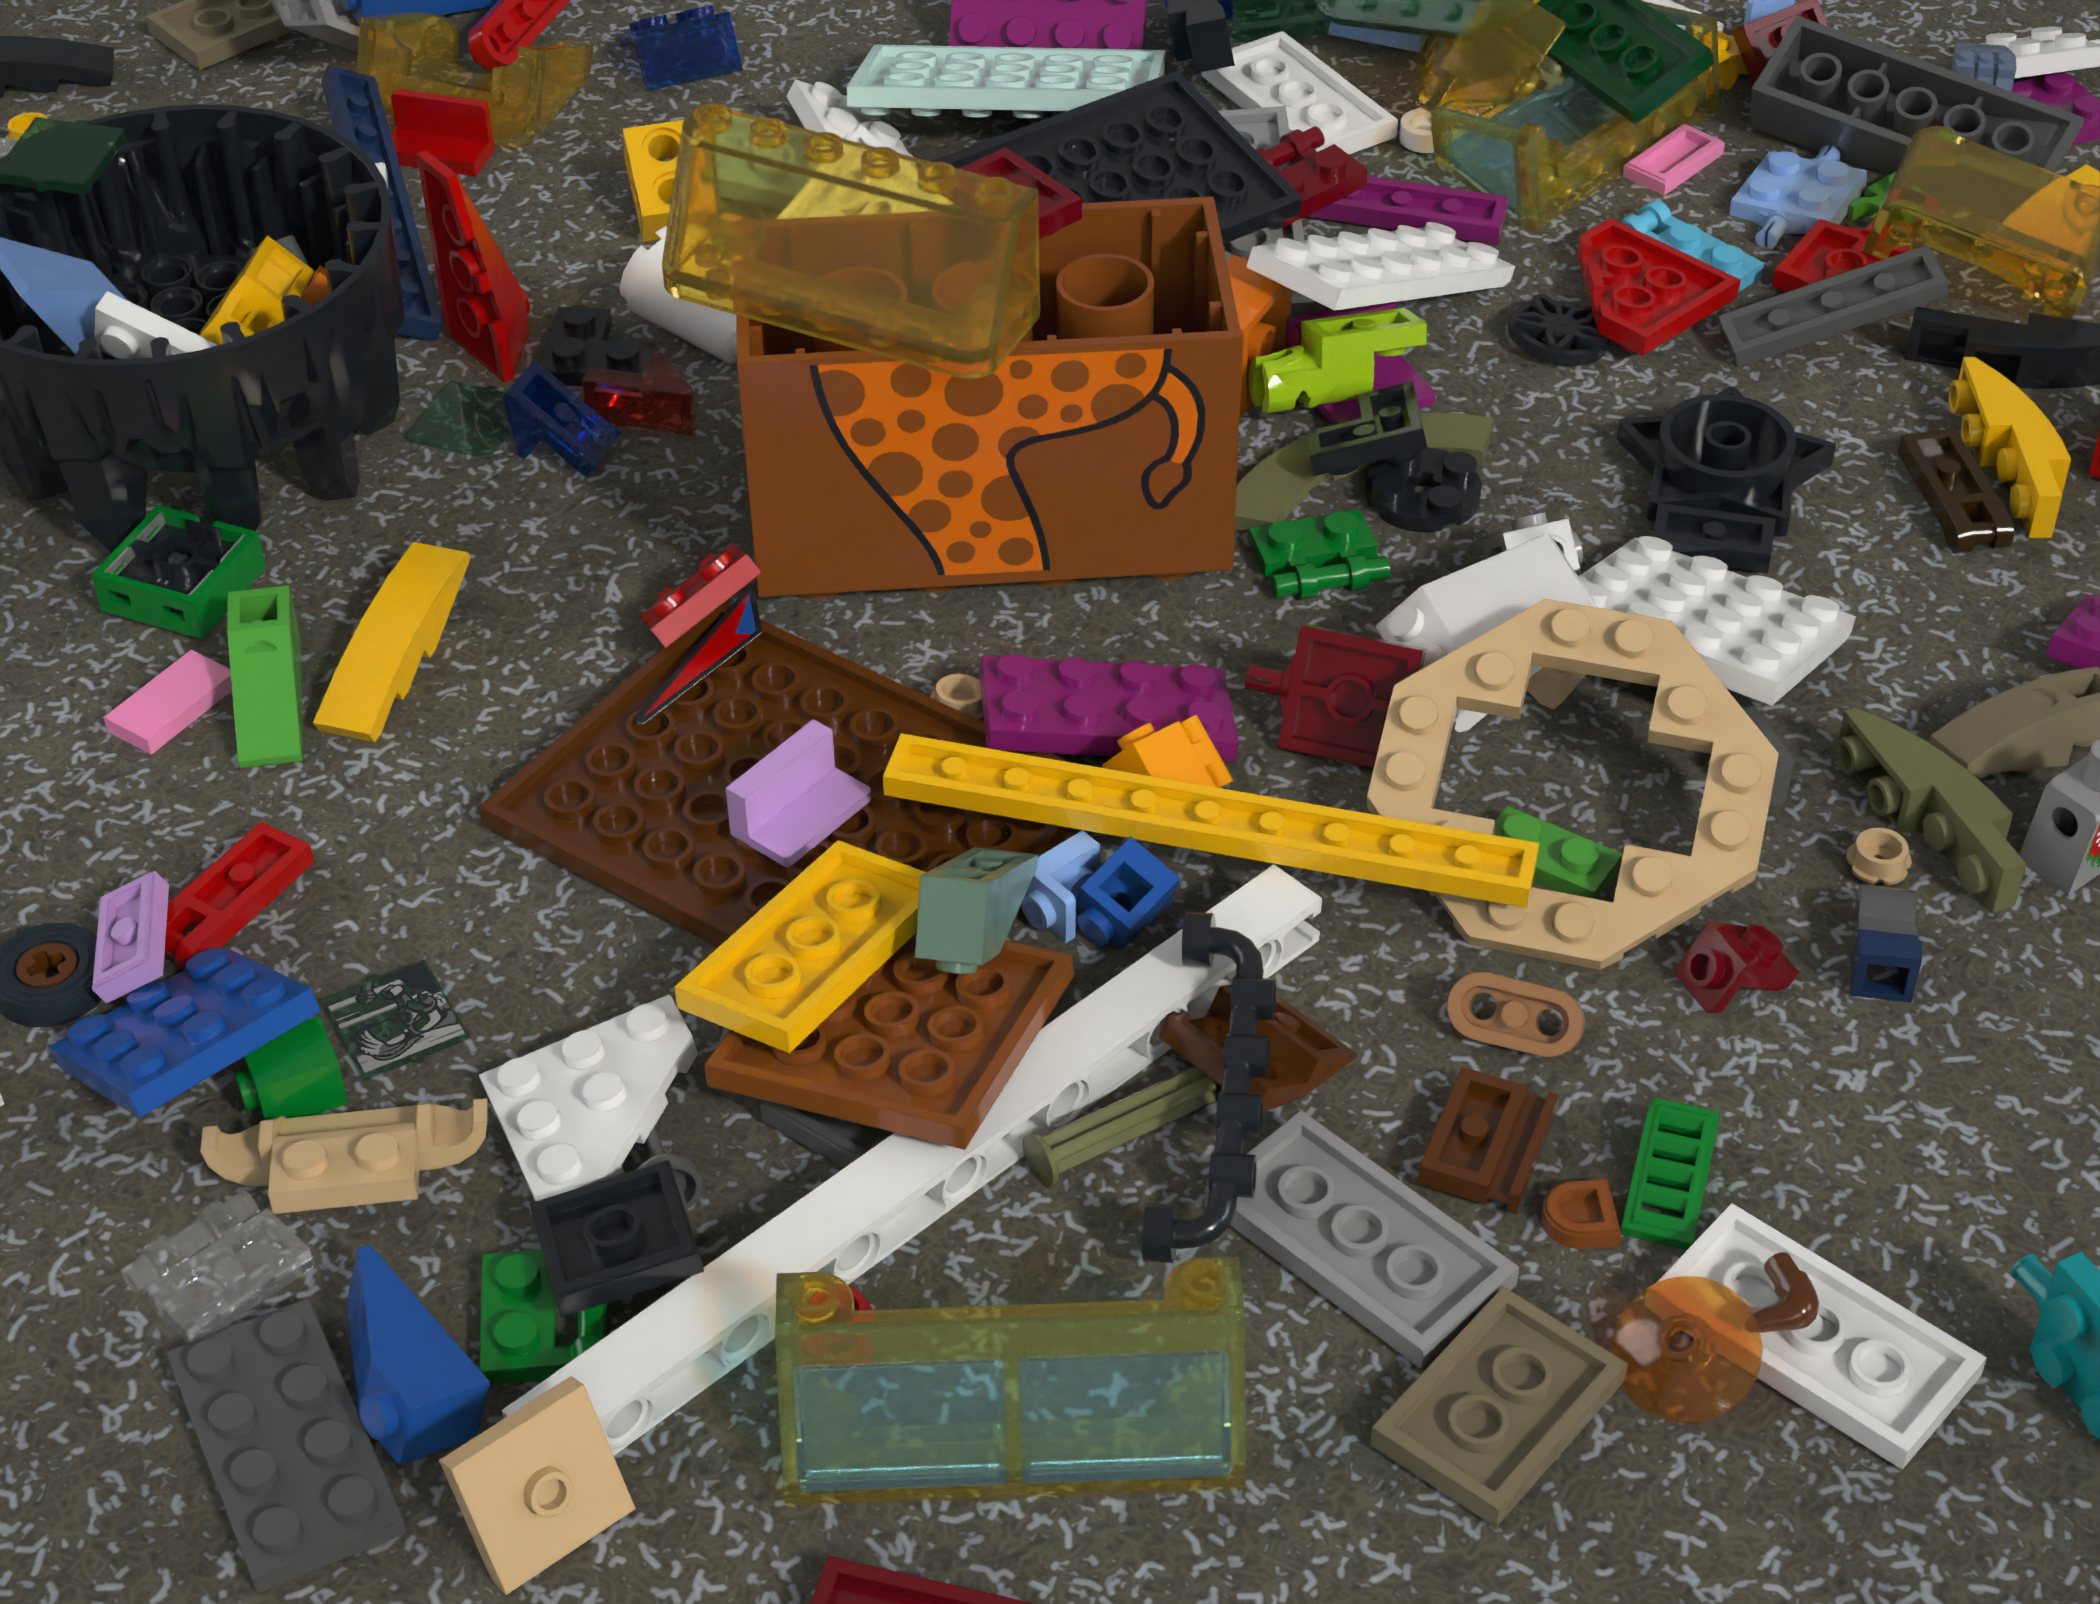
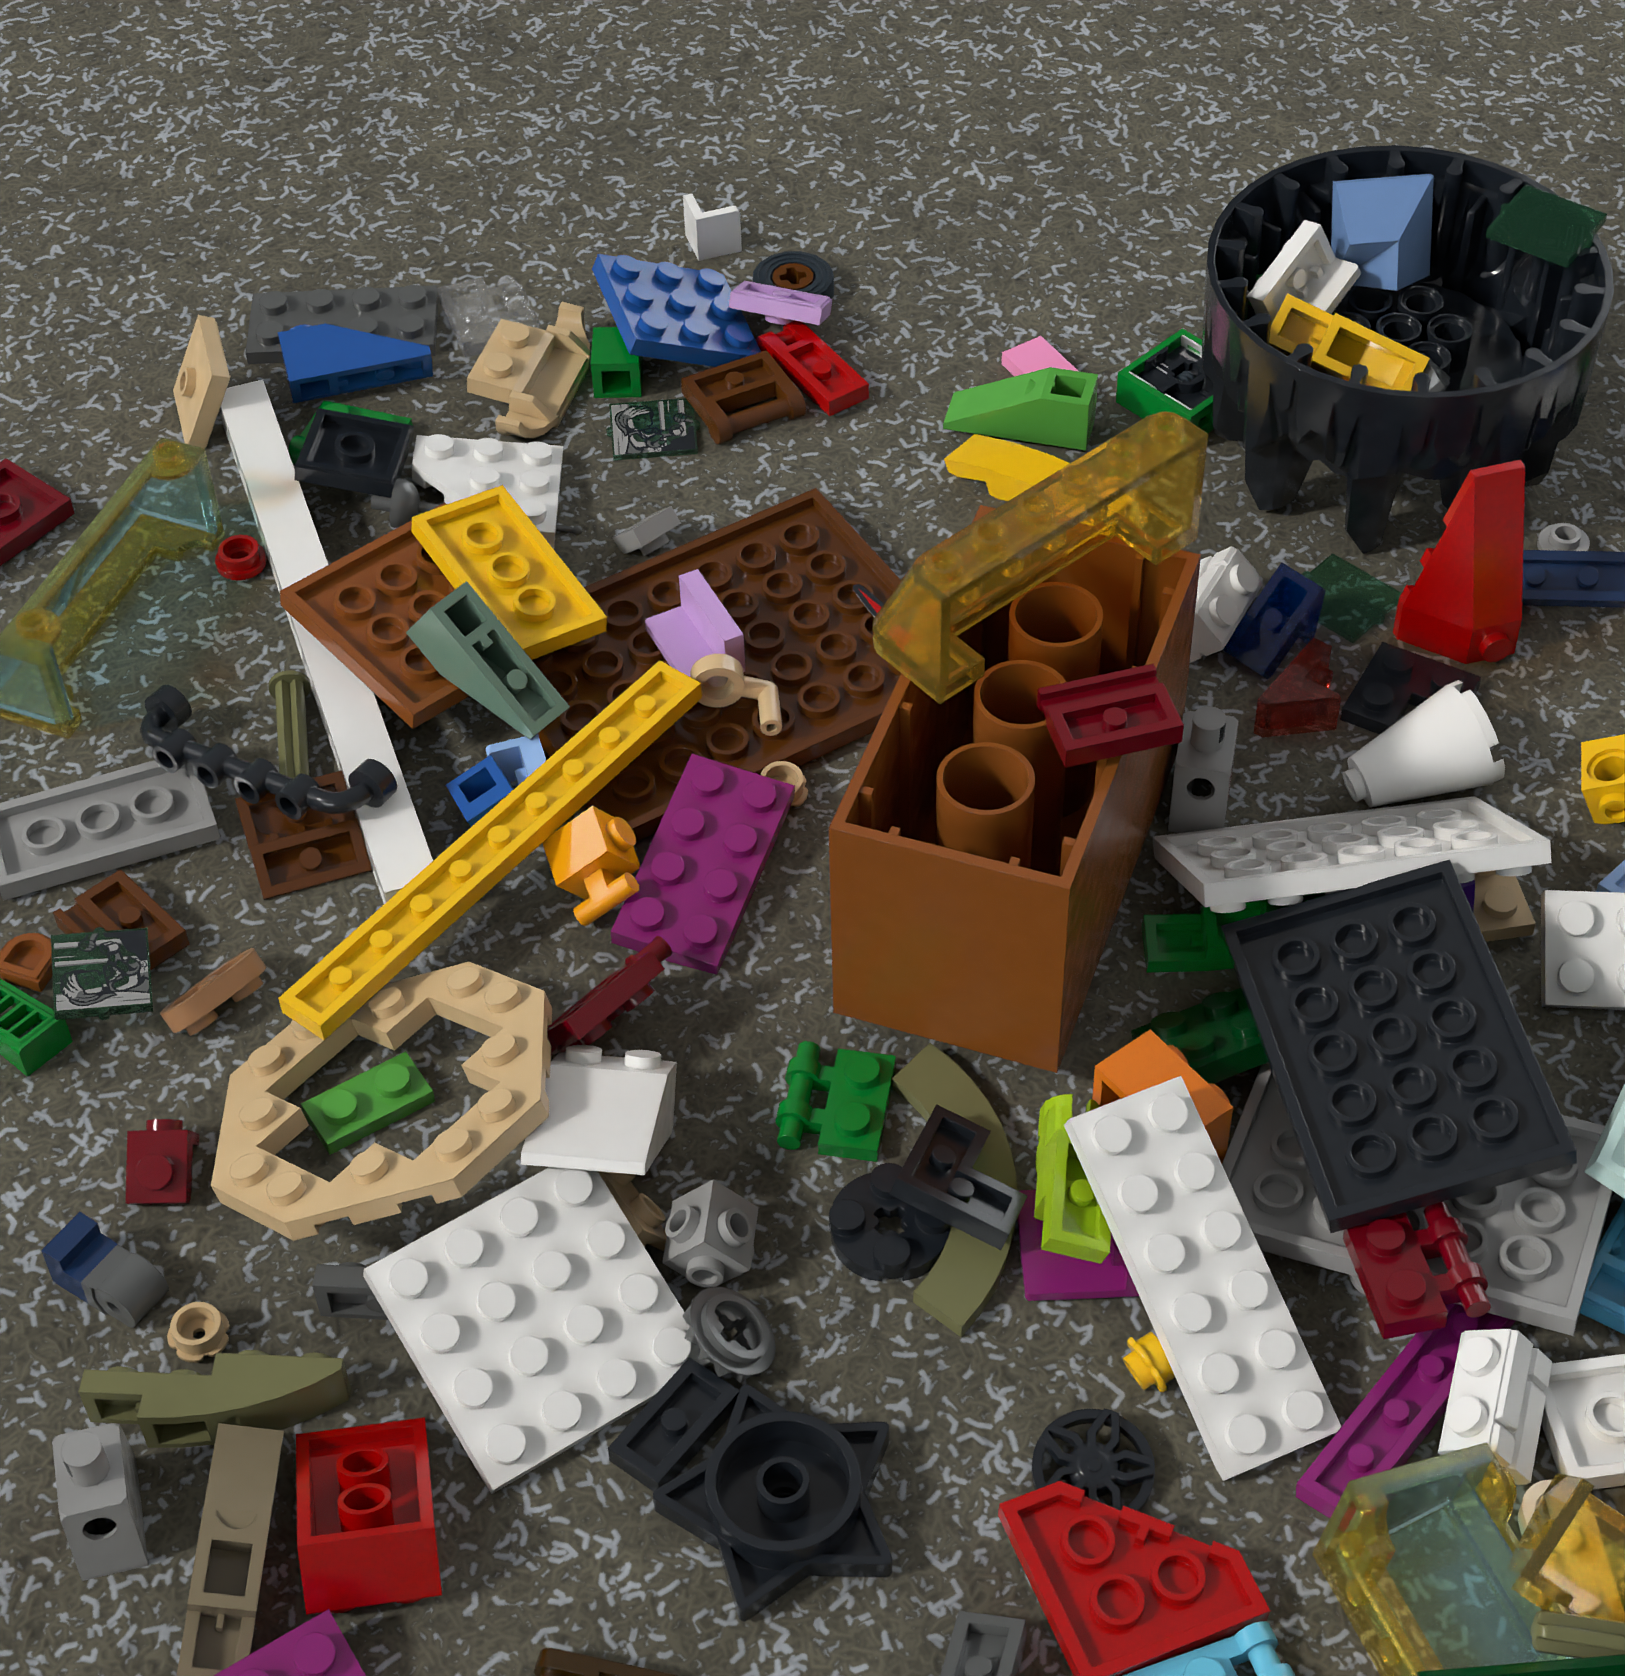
camera: 115 degrees right, 5 degrees up
none -> piece [51,927,153,1020]
none -> red slope [296,1417,442,1614]
none -> light grey plate [613,506,681,555]
none -> reddish brown plate [681,350,806,444]
none -> dark grey gear [683,1287,776,1383]
none -> tan plate [690,654,782,736]
none -> yellow plate [1122,1331,1175,1392]
none -> white brick [1190,546,1263,663]
none -> white brick [1438,1329,1552,1485]

